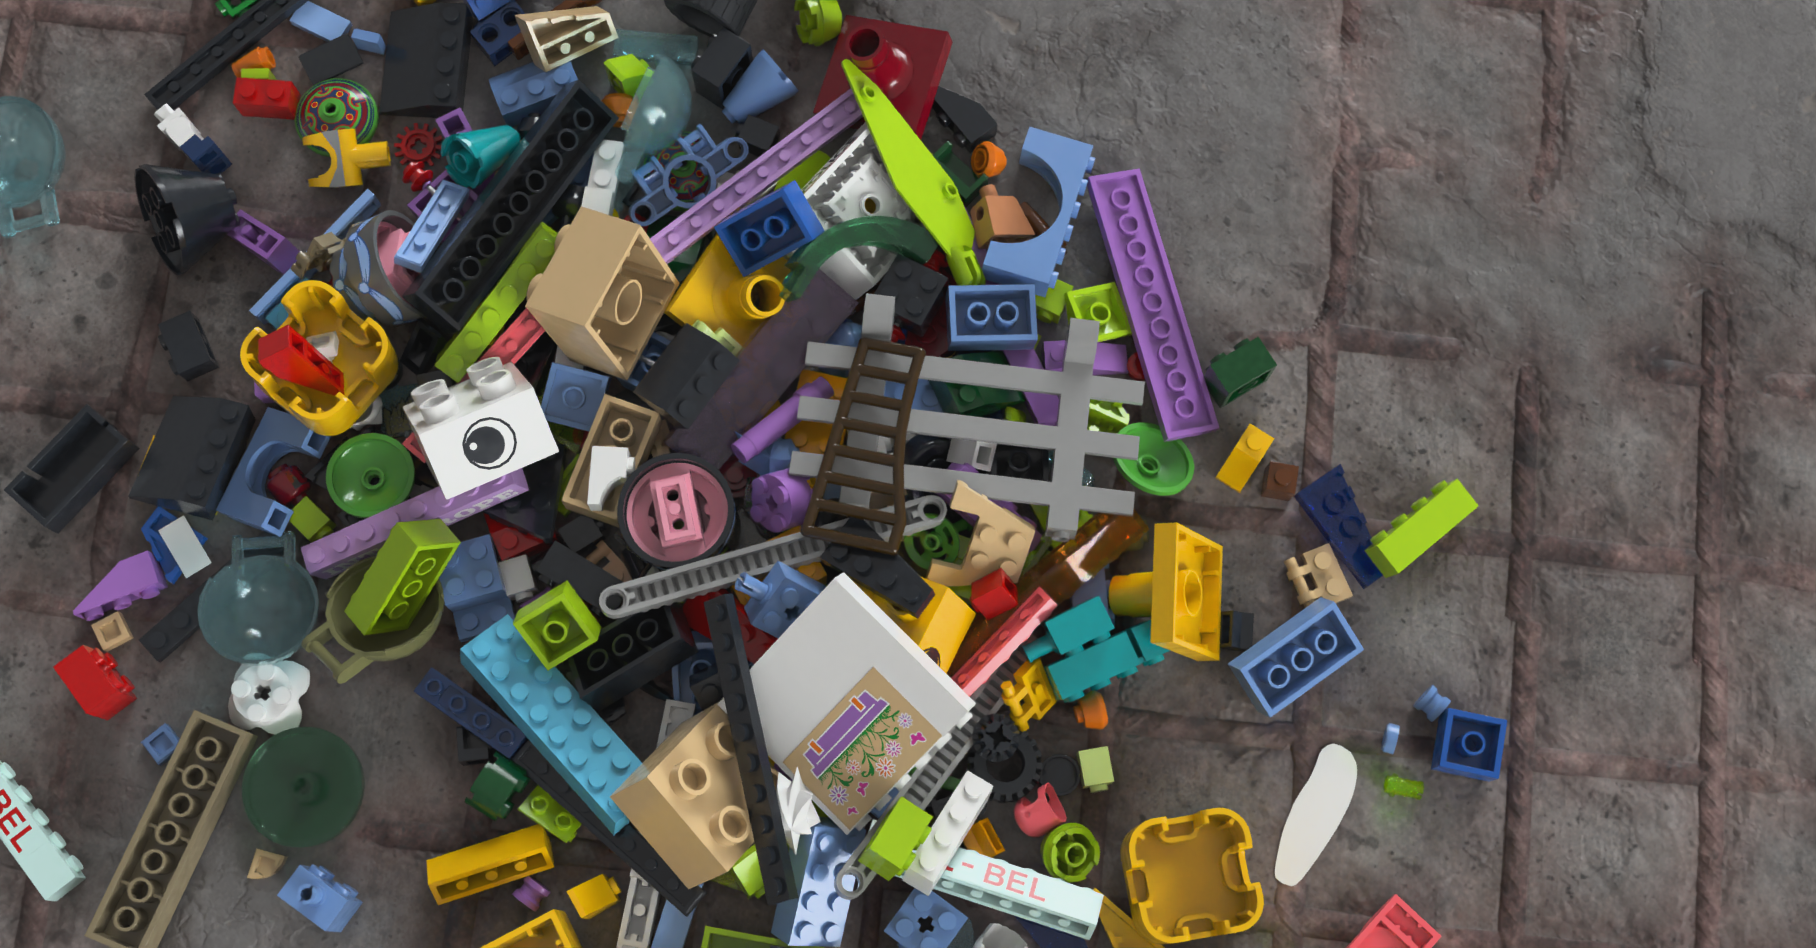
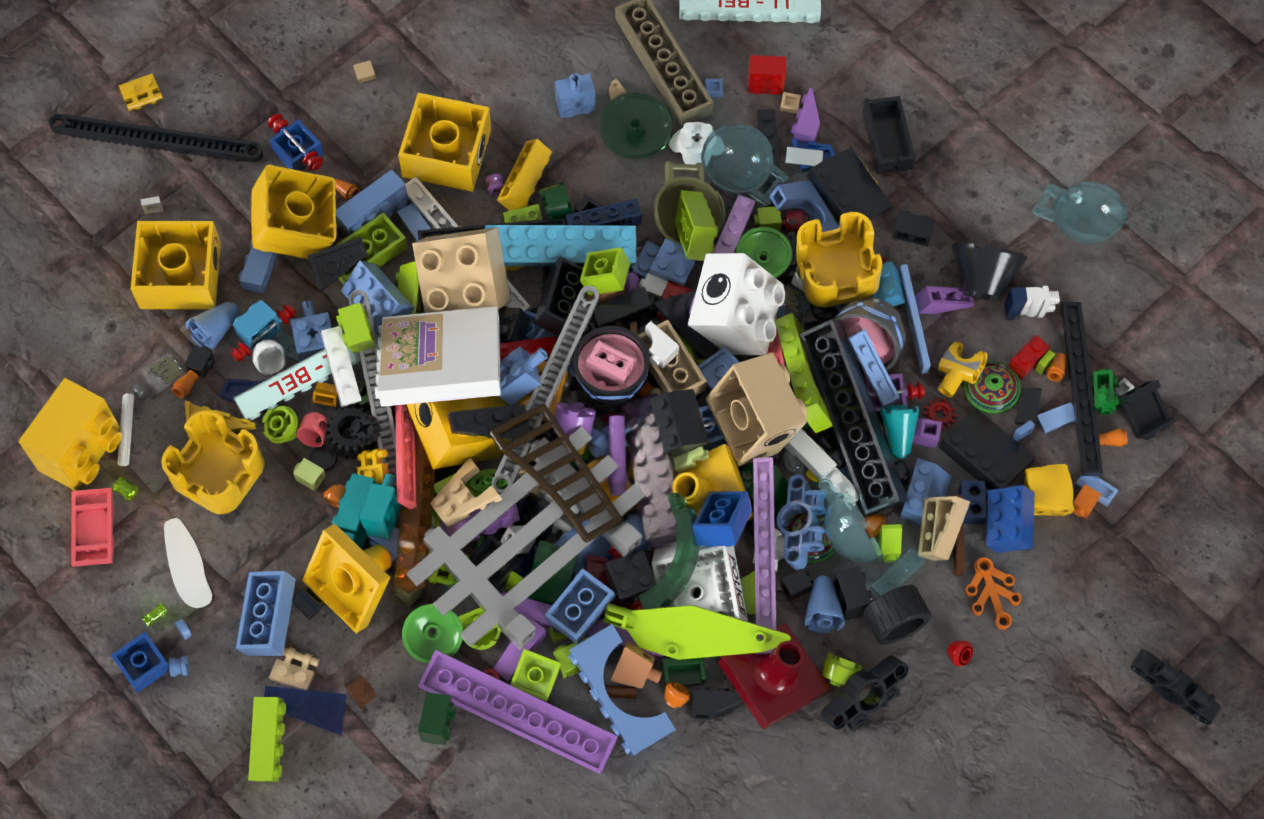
camera: 130 degrees right, 10 degrees down
red slope [257,325,344,396] -> none
dark tan piece [291,220,365,279] -> none
white tile [306,331,339,364] -> none
yellow slope [566,874,622,920] -> none
black plate [704,594,799,905] -> none
white hair [776,766,821,855] -> none
red brick [970,568,1018,621] -> none
yellow slope [1215,424,1275,493] -> none

